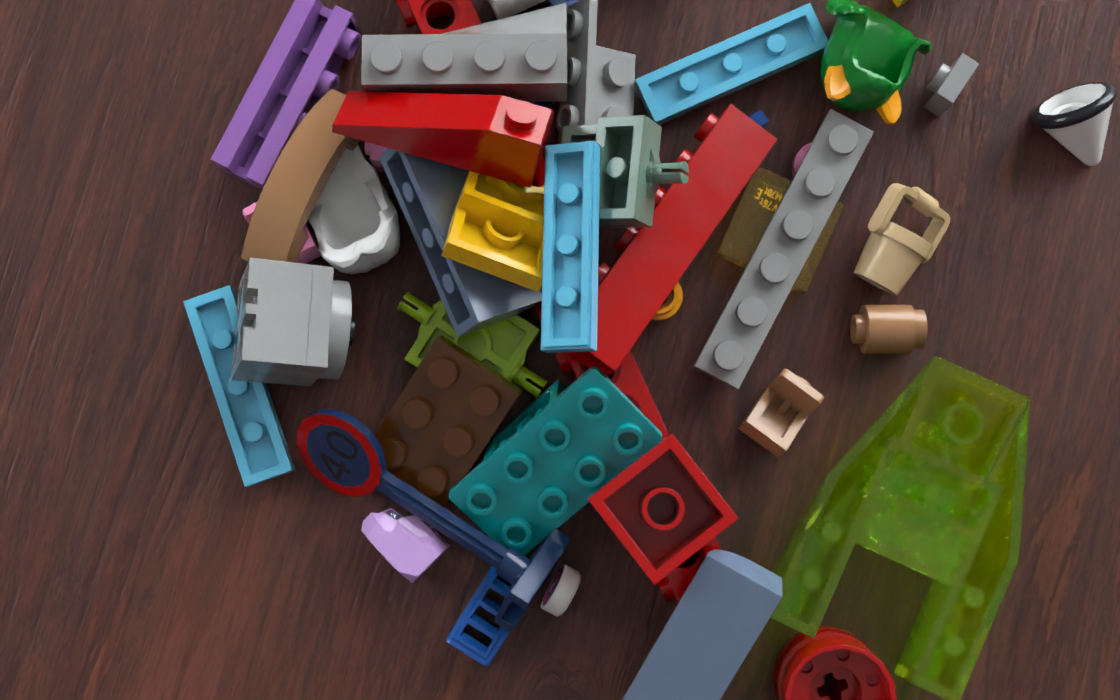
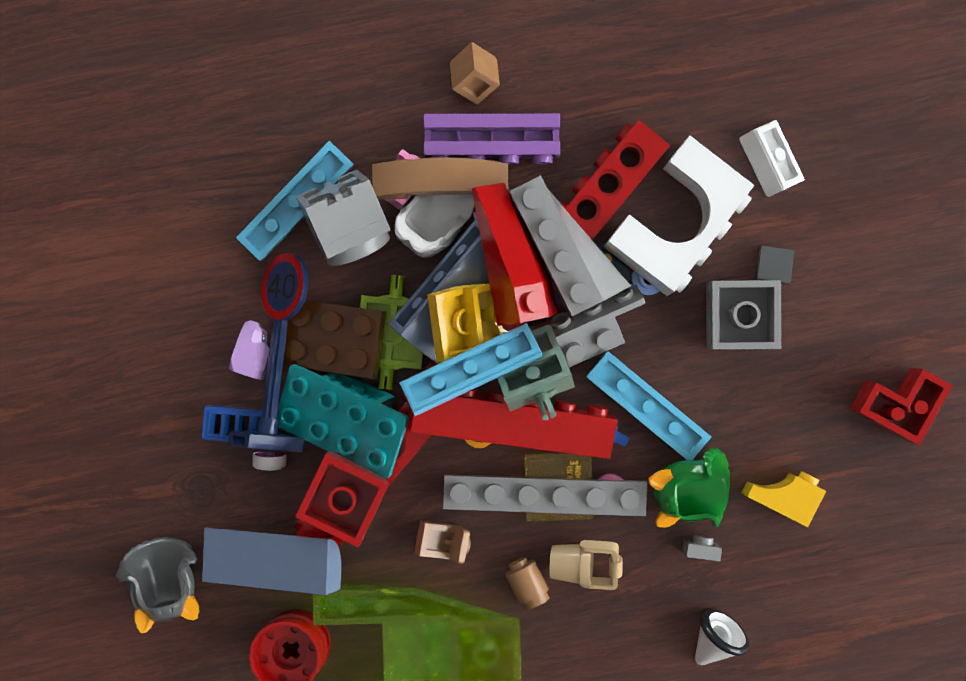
camera: 60 degrees right, 5 degrees up
none -> medium nougat panel [450,42,500,105]

